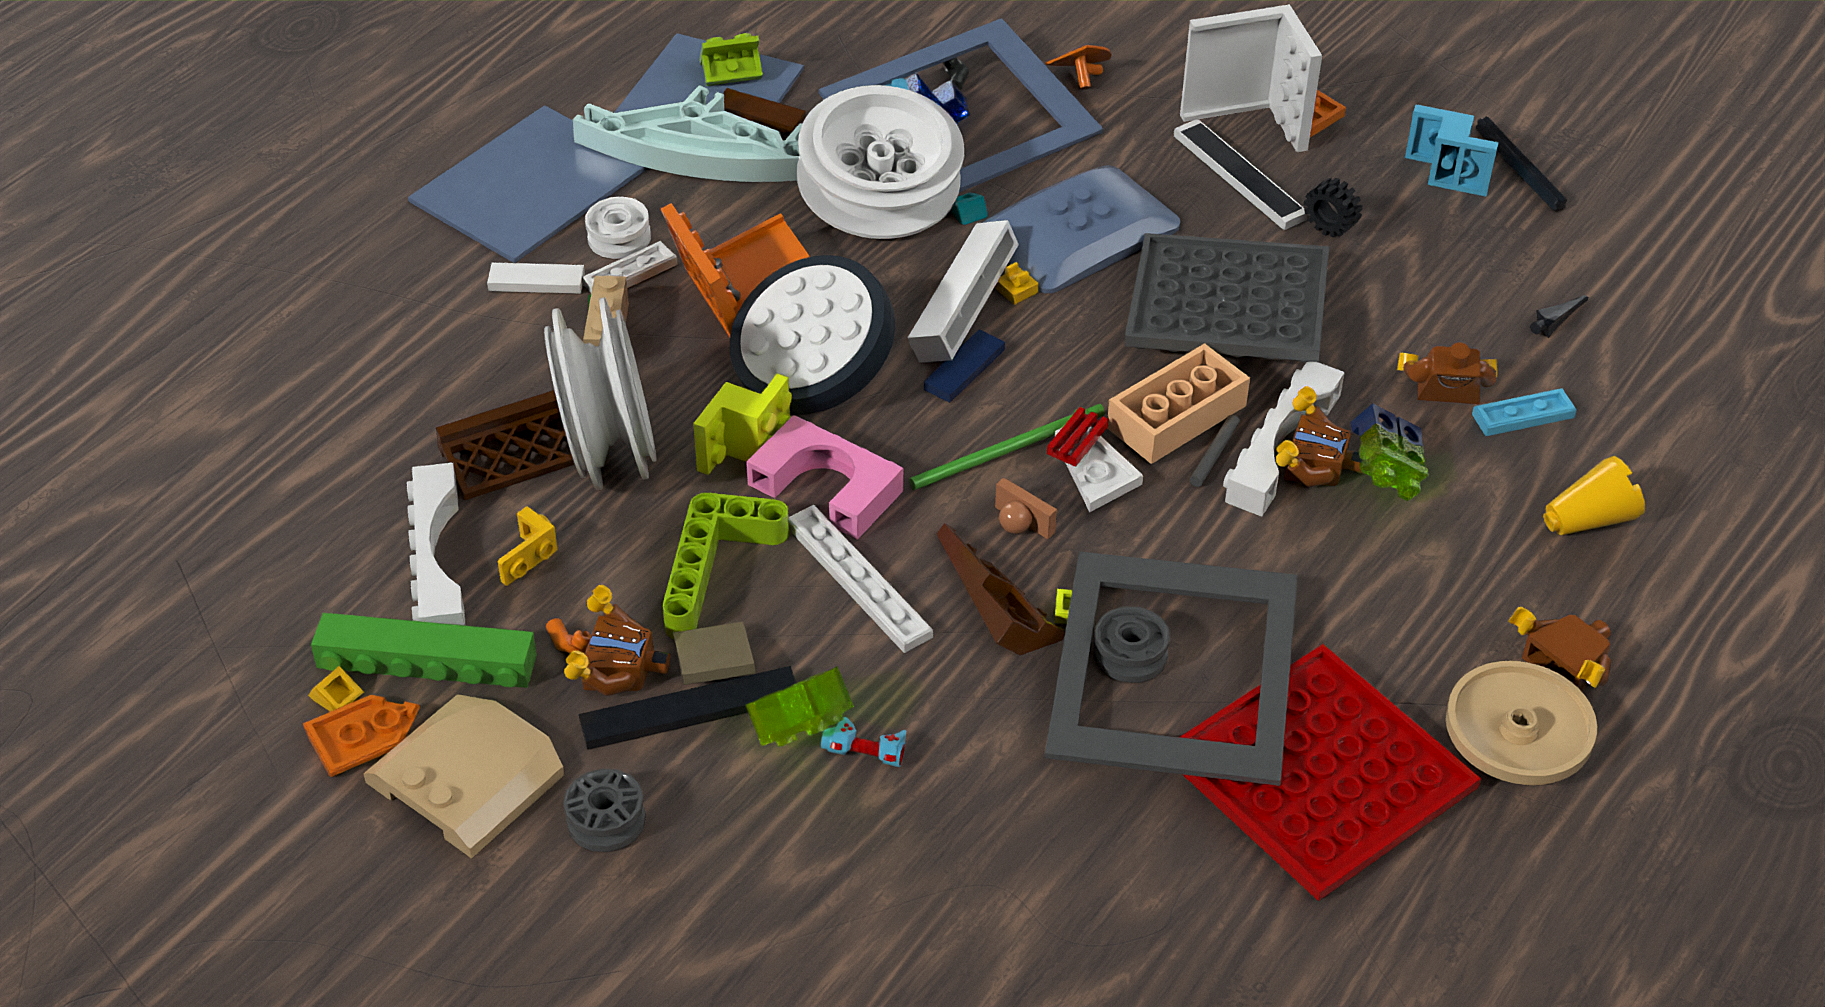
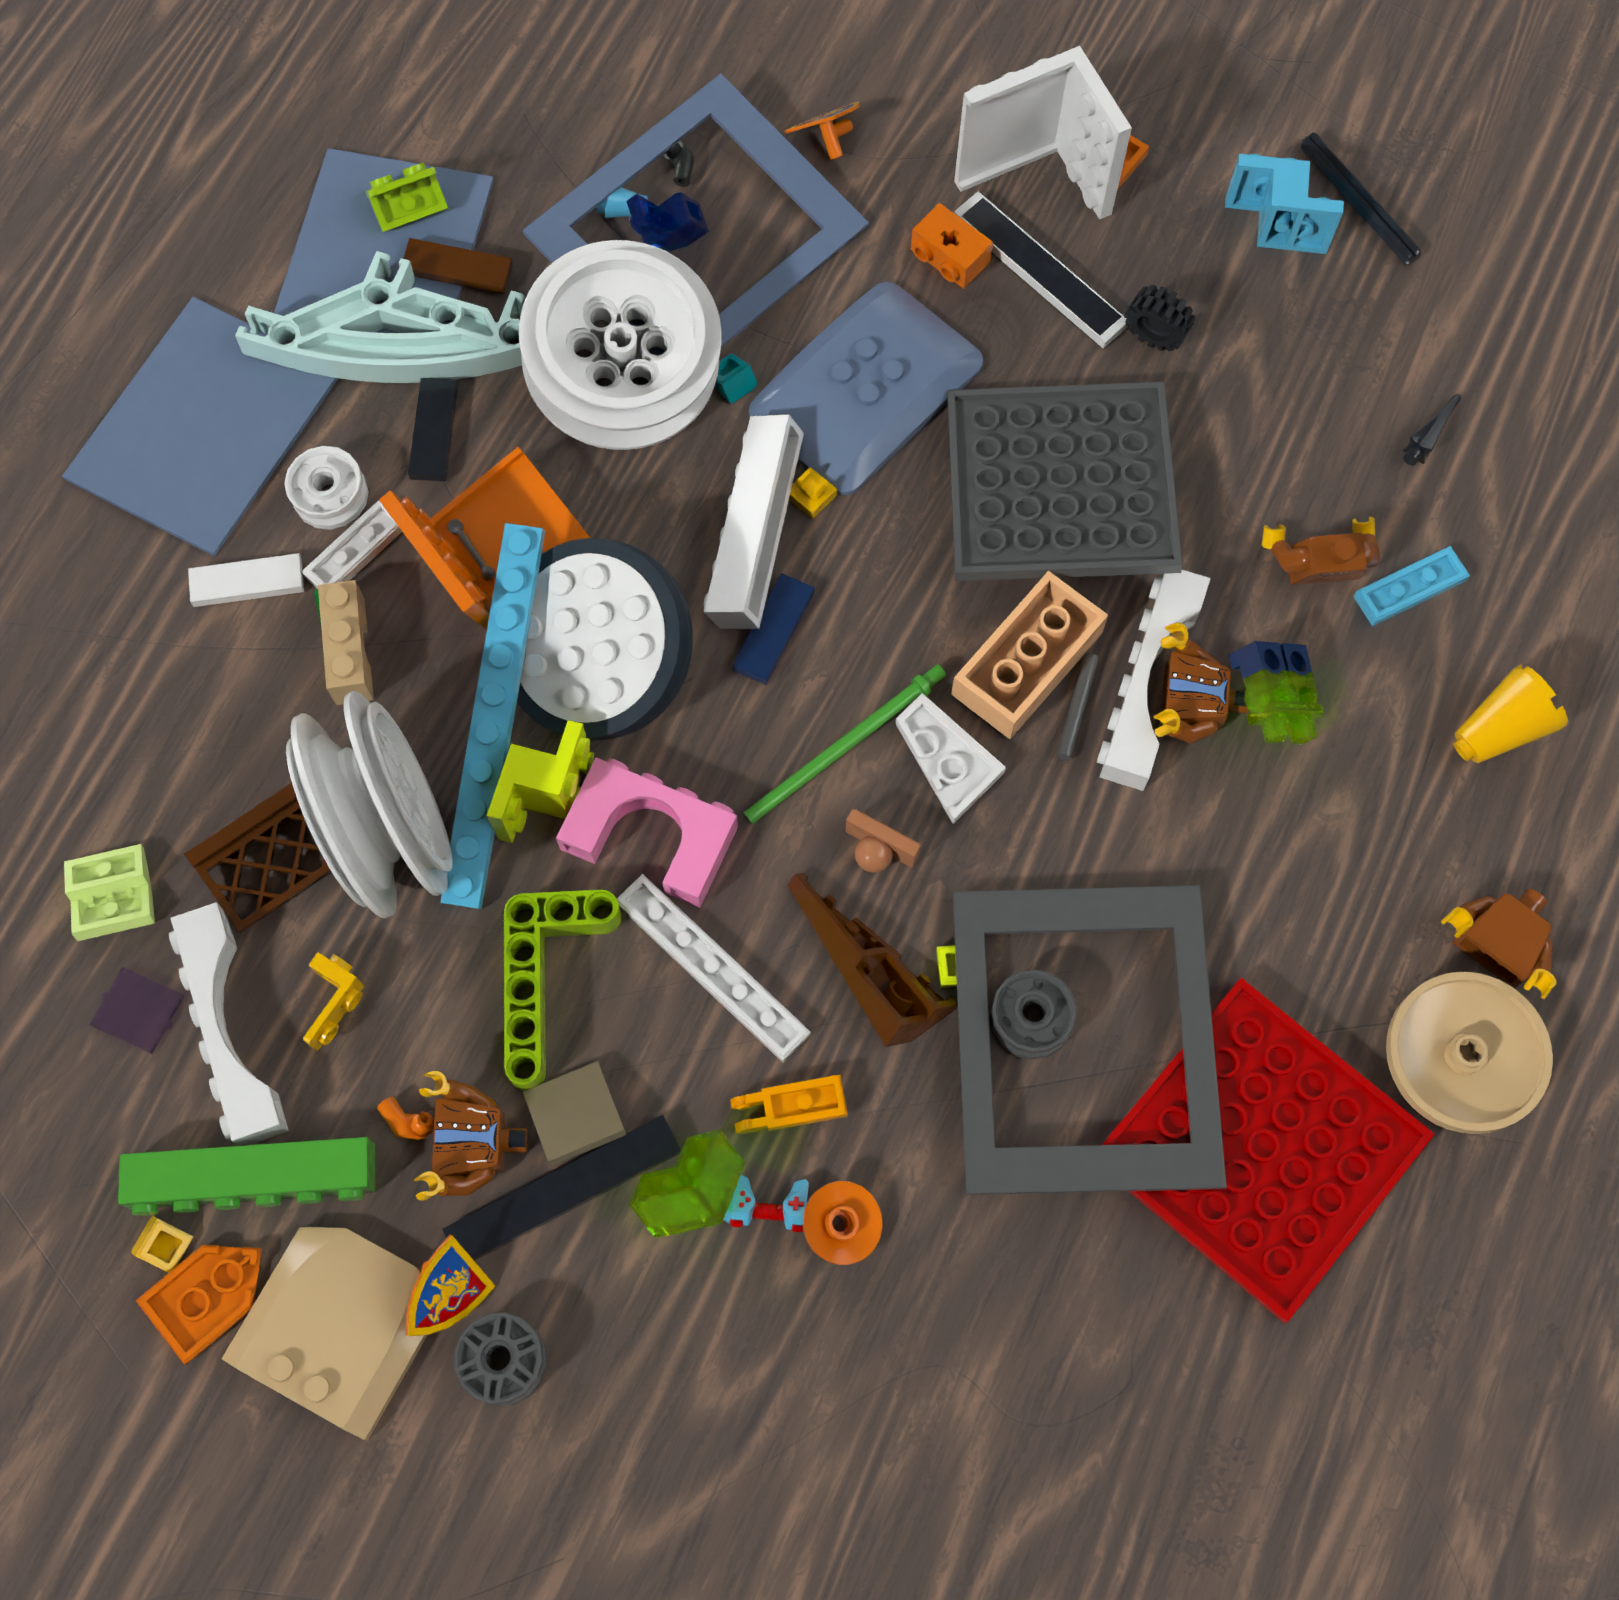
camera: 10 degrees left, 25 degrees up
red tile [1047,407,1109,467] -> none
none -> yellowish green slope [64,844,155,941]
none -> clear purple piece [90,967,184,1054]
none -> shield [406,1234,495,1337]
none -> black tile [408,378,458,481]
none -> medium azure plate [440,523,545,909]
none -> light orange hinge [730,1075,848,1134]
none -> orange dish [803,1181,883,1265]
none -> orange brick [911,202,993,289]

